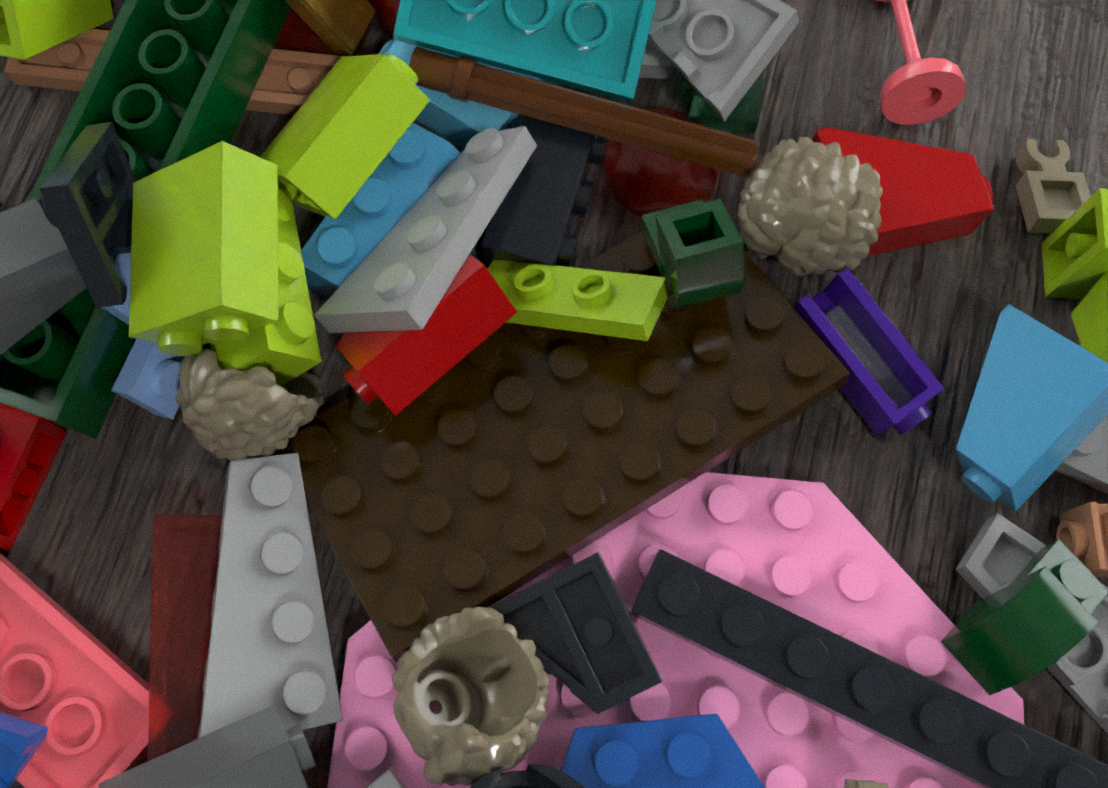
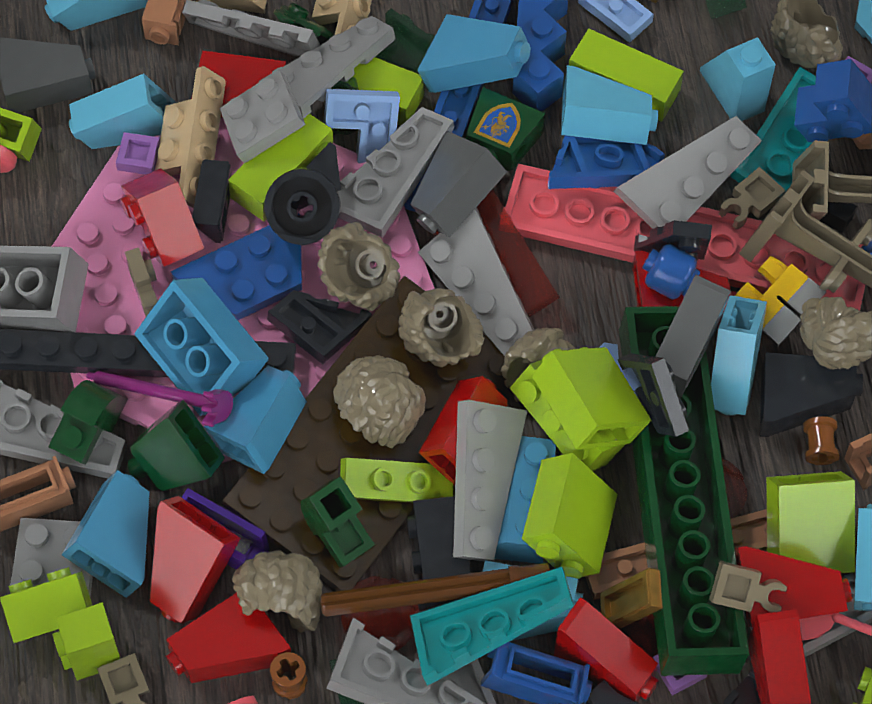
camera: 160 degrees right, 10 degrees down
none -> magenta piece [86,371,233,427]
none -> dark green torso [128,399,225,491]
none -> dark azure slope [134,278,269,416]
none -> slope [150,496,241,623]
none -> dark azure slope [204,365,307,474]
none -> dark orange bush [270,652,308,699]
none -> dark tan hair [333,355,426,448]
none -> dark tan hair [398,288,484,367]

